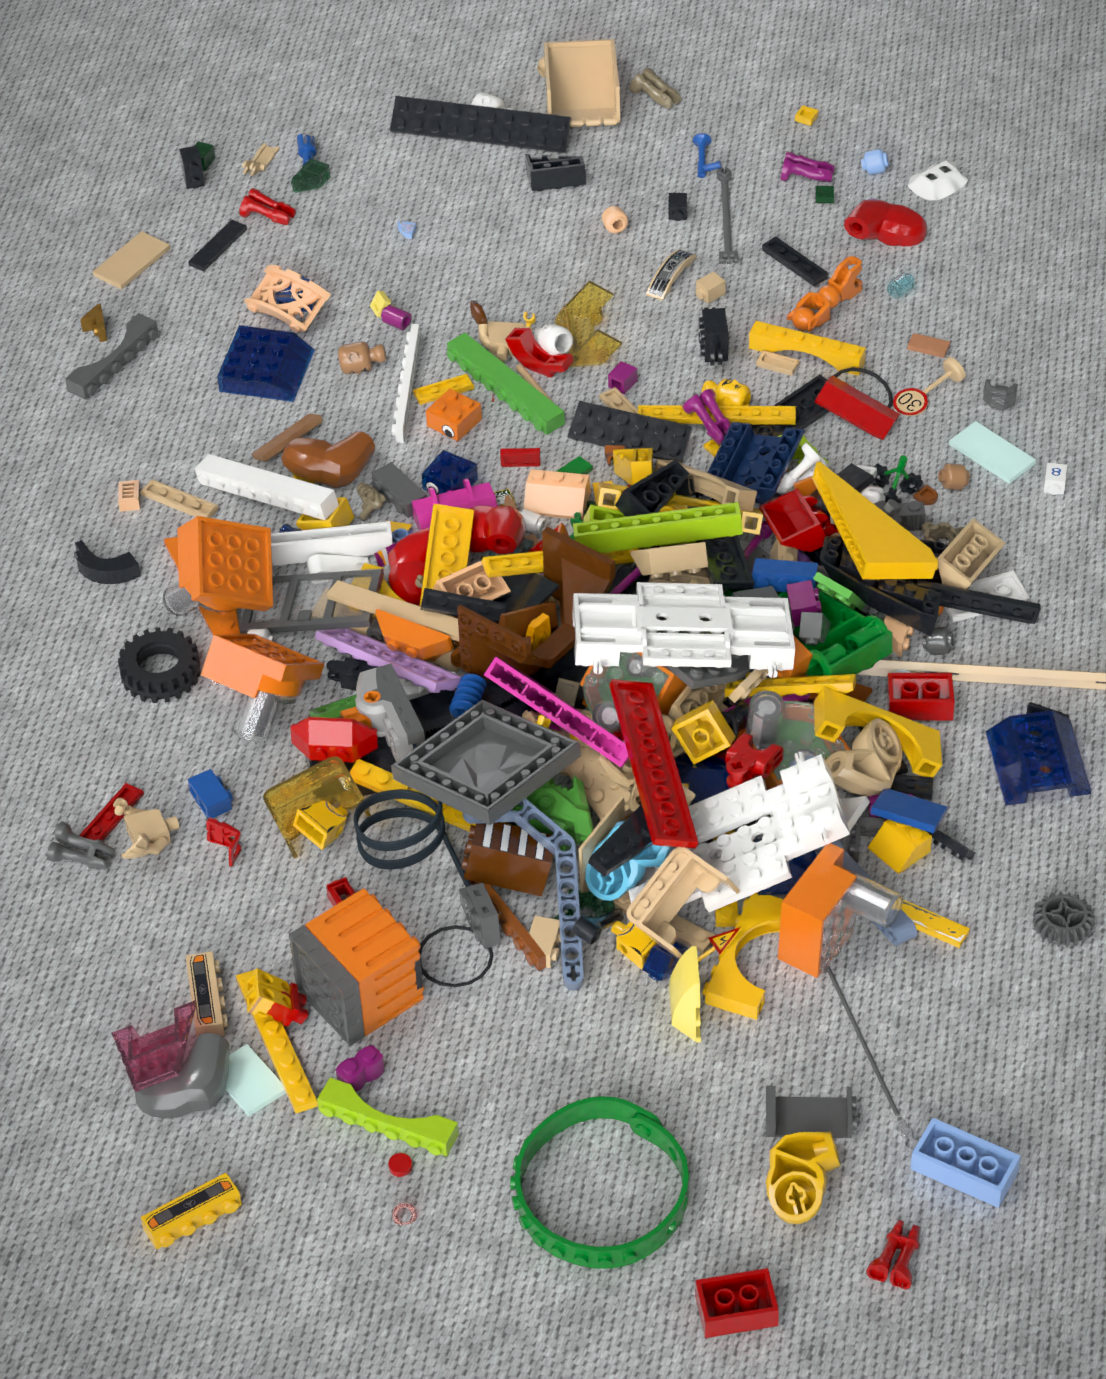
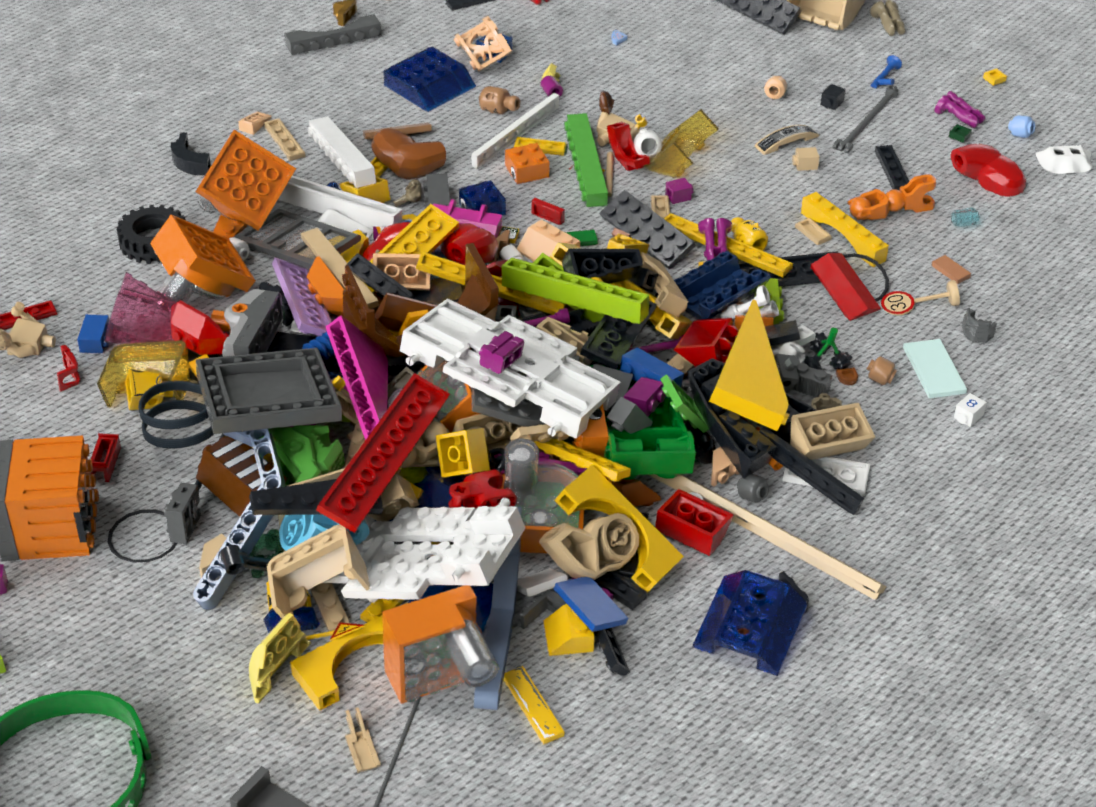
camera: 30 degrees right, 5 degrees down
dark orange plate [469,880,546,971] -> none
black wedge [525,154,586,191] -> none
tan slope [631,542,708,579] -> none
black brick [698,307,729,366] -> none
dark grey gear [1033,891,1095,948] -> none
none -> clear pink wedge [105,272,177,348]
none -> tan arm [345,707,381,773]
none -> magenta brick [479,331,525,374]

